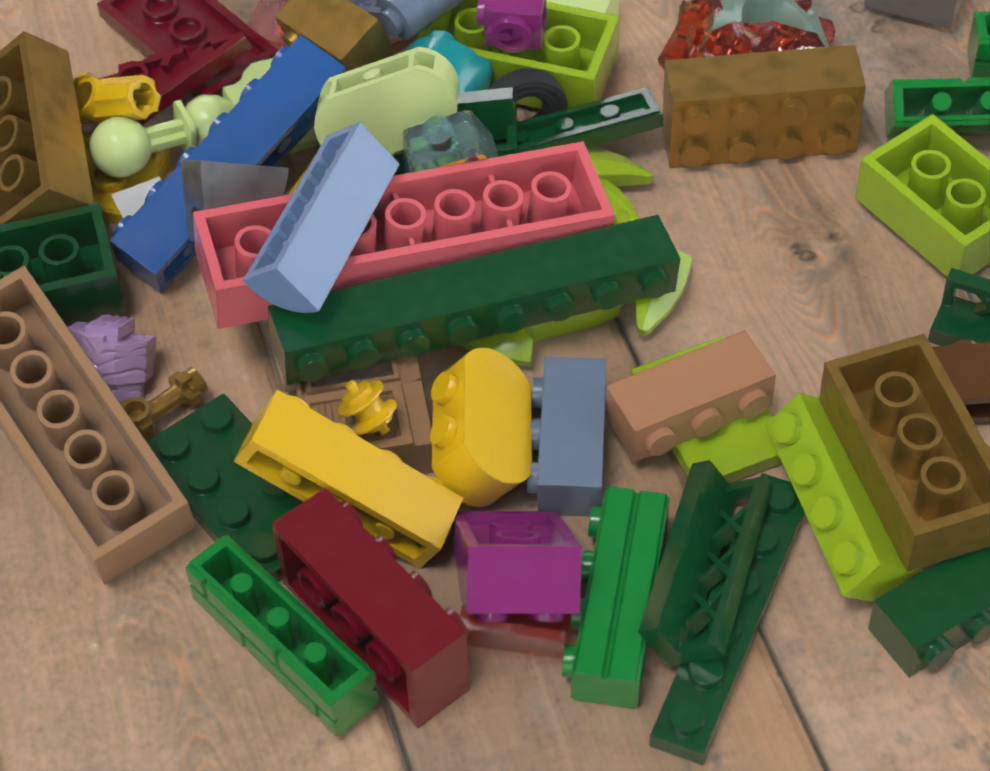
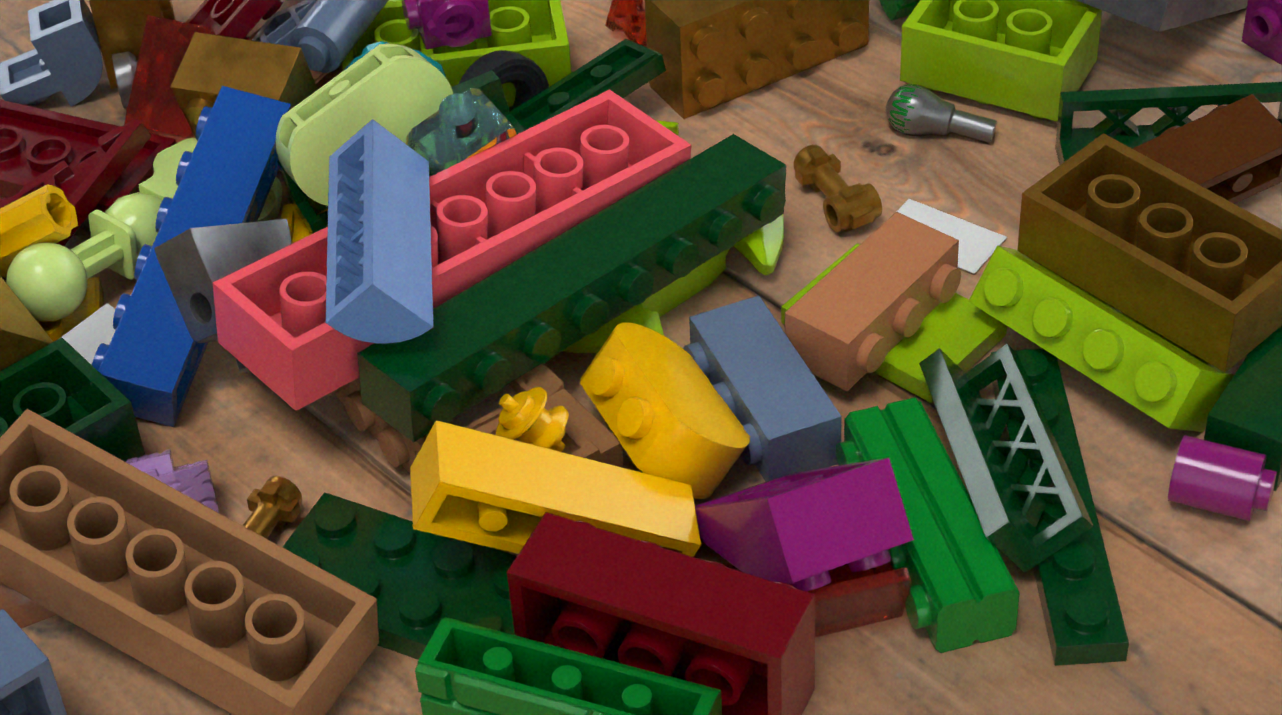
camera: 25 degrees left, 10 degrees down
none -> pearl gold bar [793,145,882,232]
none -> flat silver piece [886,84,997,143]
none -> white sticker [897,199,1007,274]
none -> magenta brick [1168,435,1277,521]

